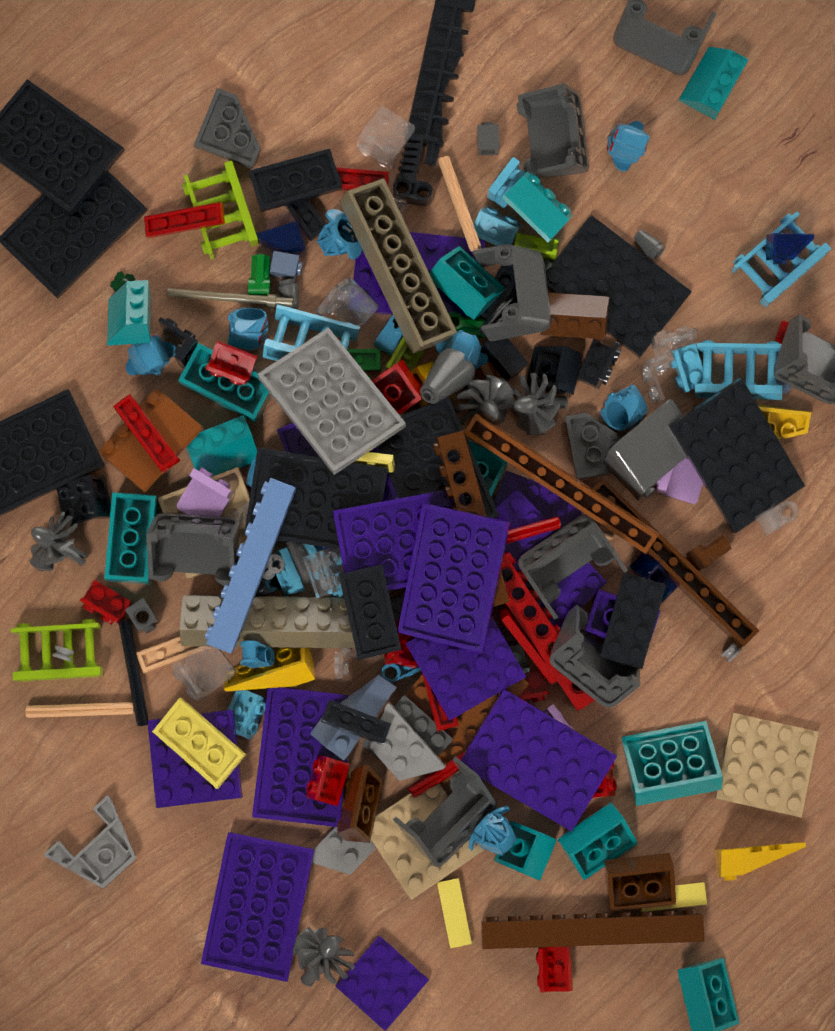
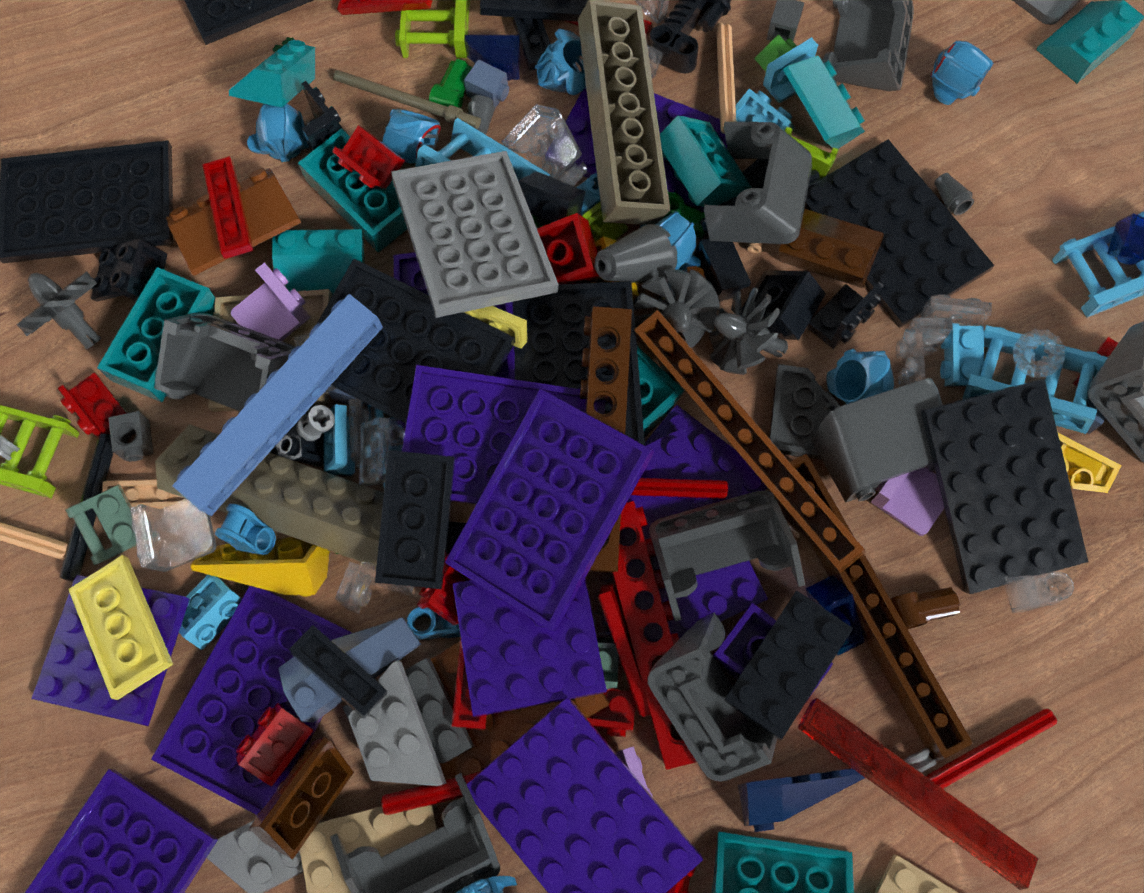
camera: 25 degrees right, 10 degrees down
none -> sand green plate [65,485,149,566]
none -> black brick [519,171,586,223]
none -> clear gear [557,162,587,186]
none -> dark blue wedge [738,765,876,832]
none -> bright green bracket [754,34,797,72]
none -> clear red plate [797,698,1039,890]
none -> red axle [911,708,1057,800]
none -> clear gear [1013,329,1066,378]

